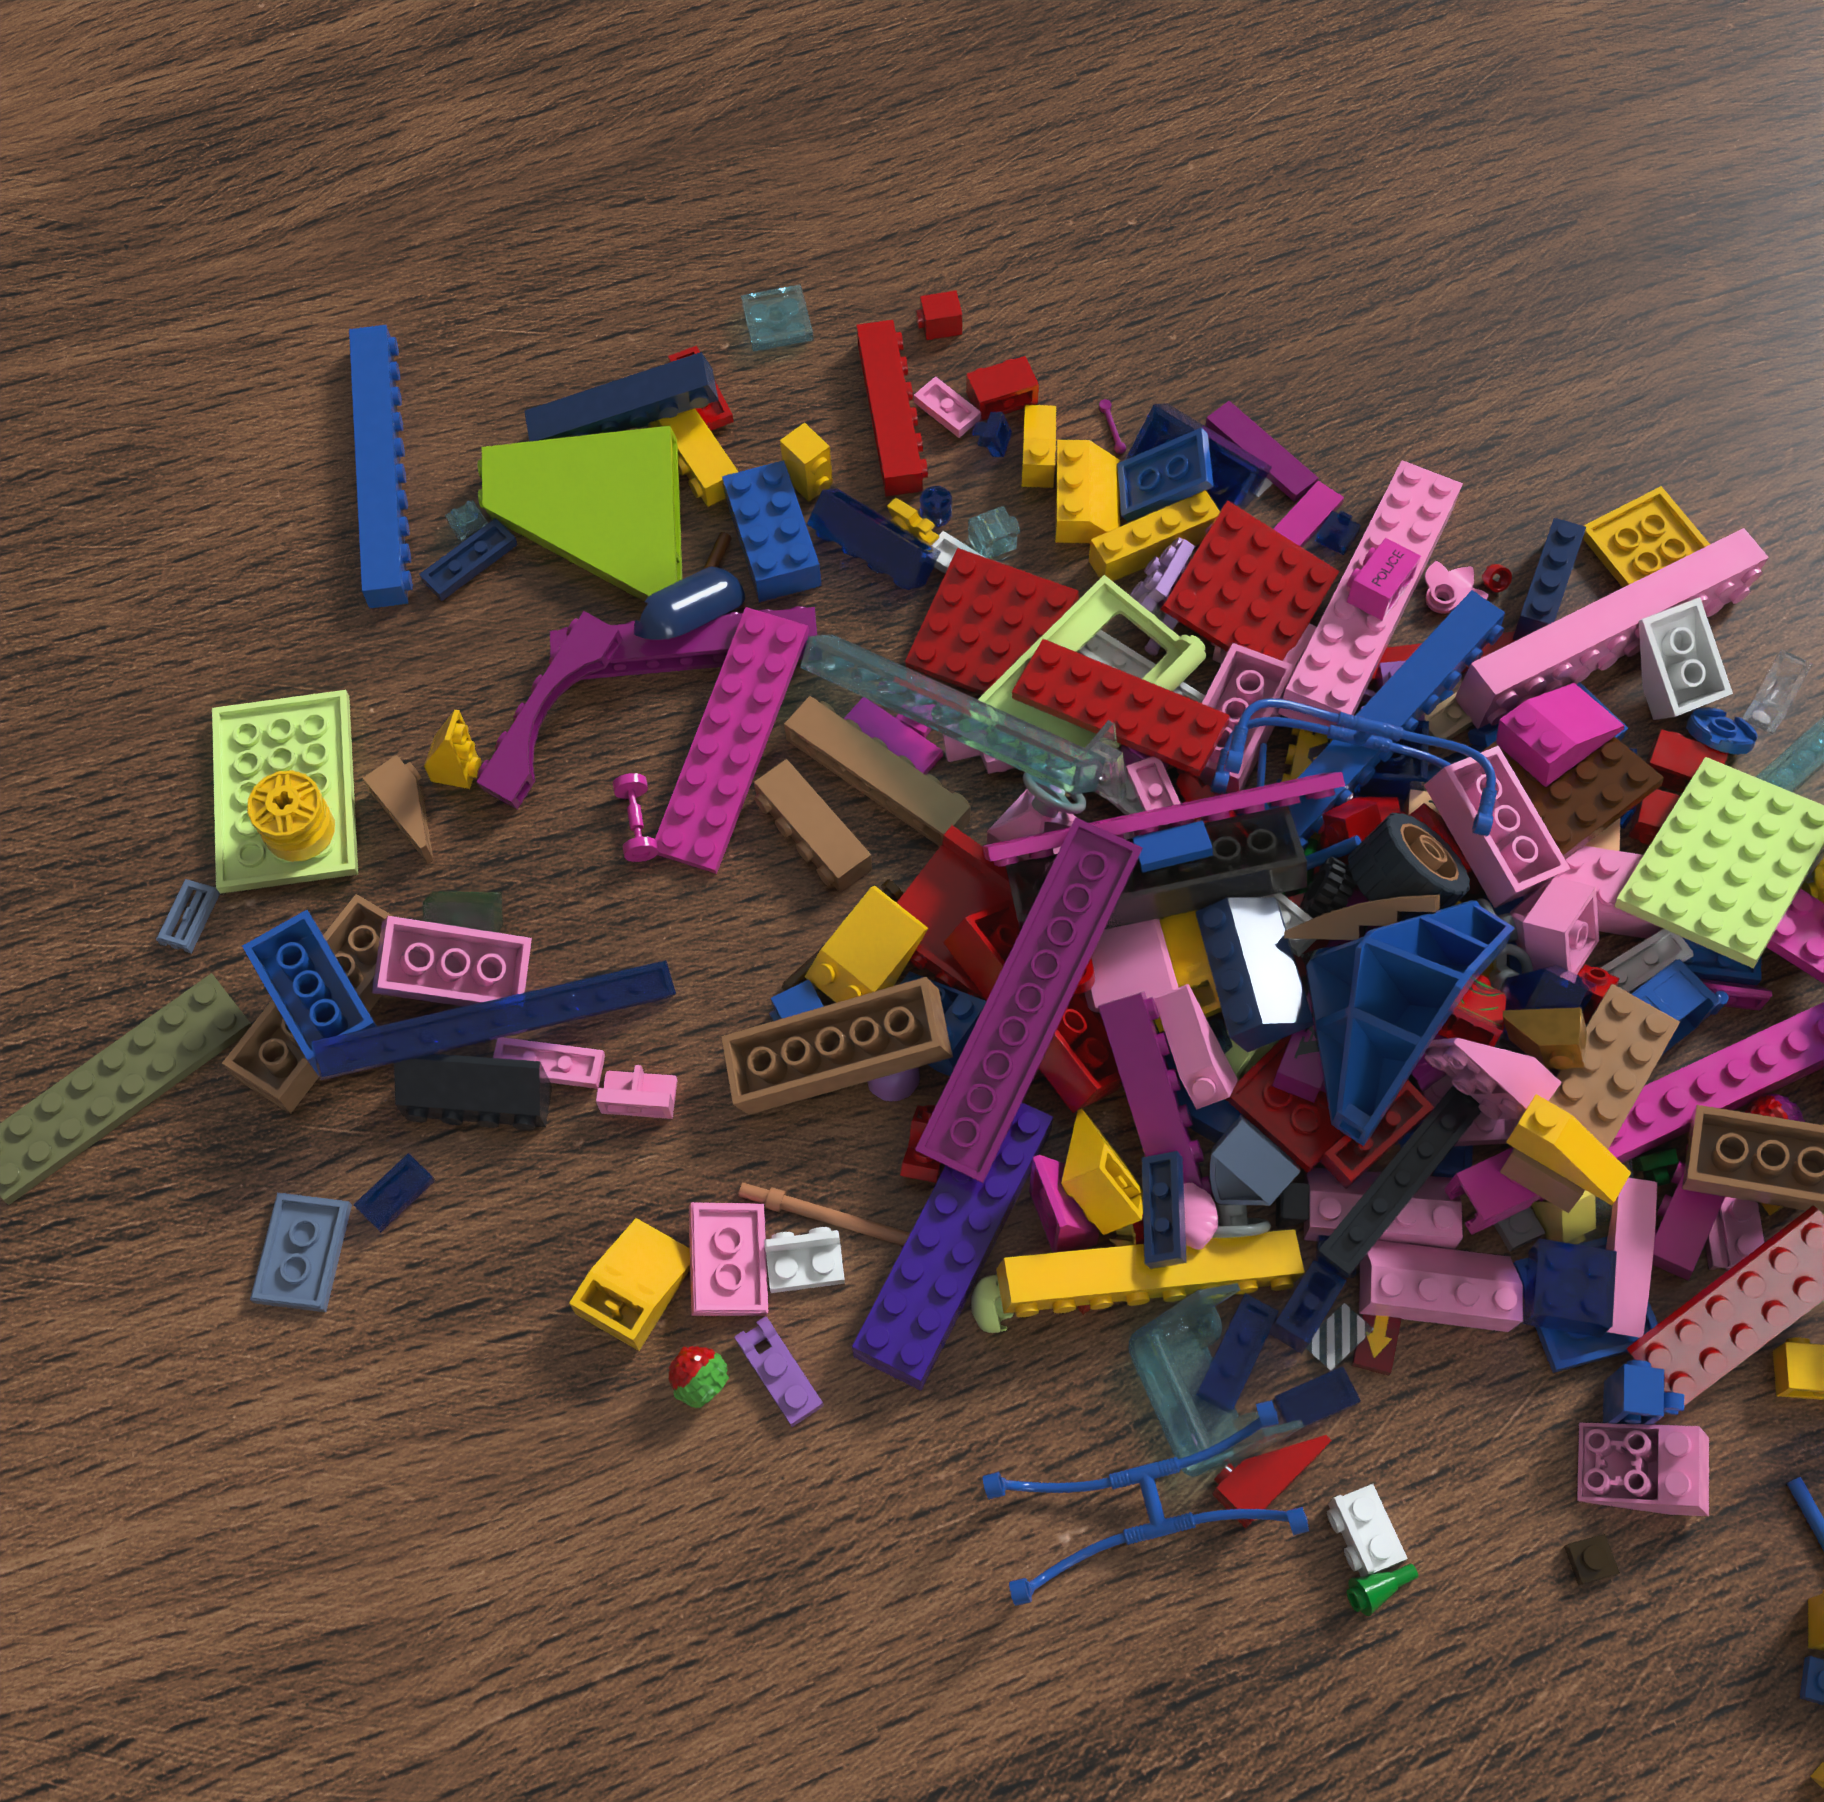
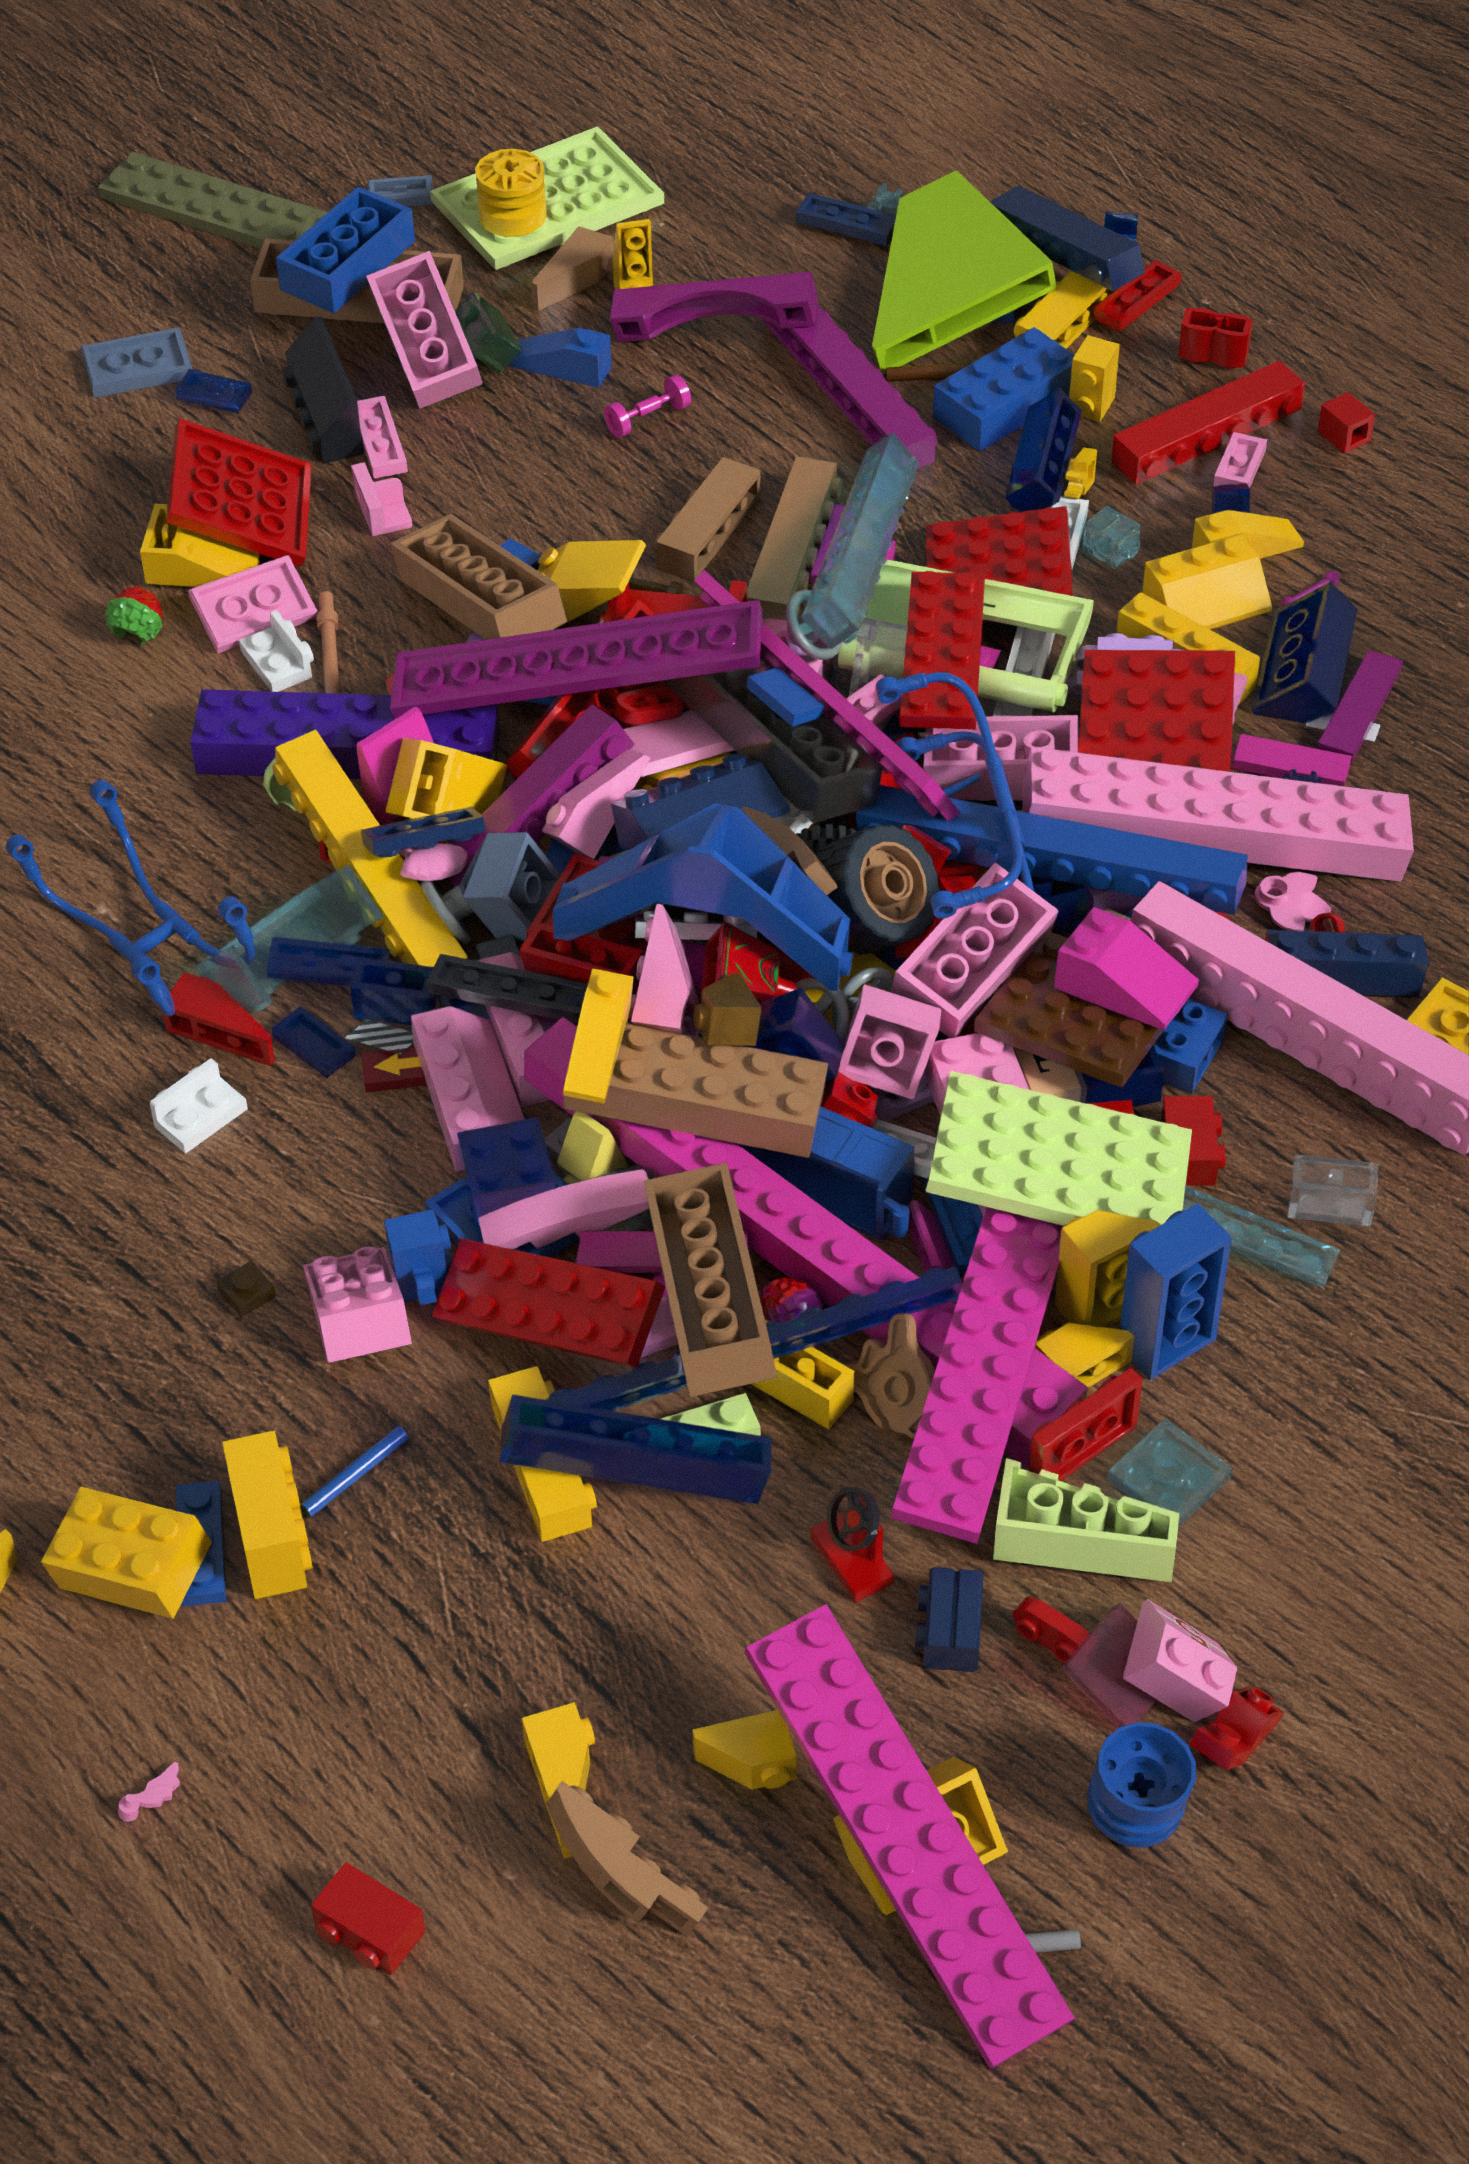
camera: 65 degrees right, 15 degrees down
clear blue plate [311,960,676,1080] -> none
blue brick [349,325,413,609] -> none
dark blue brick [634,567,745,640] -> none
dark pink plate [655,607,809,874] -> none
medium lavender plate [734,1316,824,1427] -> none
clear light blue plate [741,284,814,352] -> none
clear blue wheel [920,486,952,527] -> none
red brick [966,356,1039,422] -> none
blue plate [1117,427,1213,522] -> none
dark pink brick [1346,537,1421,621] -> none
green cone [1346,1563,1418,1616] -> none
white slope [1639,597,1733,720] -> none
blue tile [1687,707,1757,755] -> none
none -> red plate [166,418,312,567]
none -> blue slope [505,328,612,388]
none -> clear blue tile [1104,211,1138,242]
none -> red brick [1178,308,1253,369]

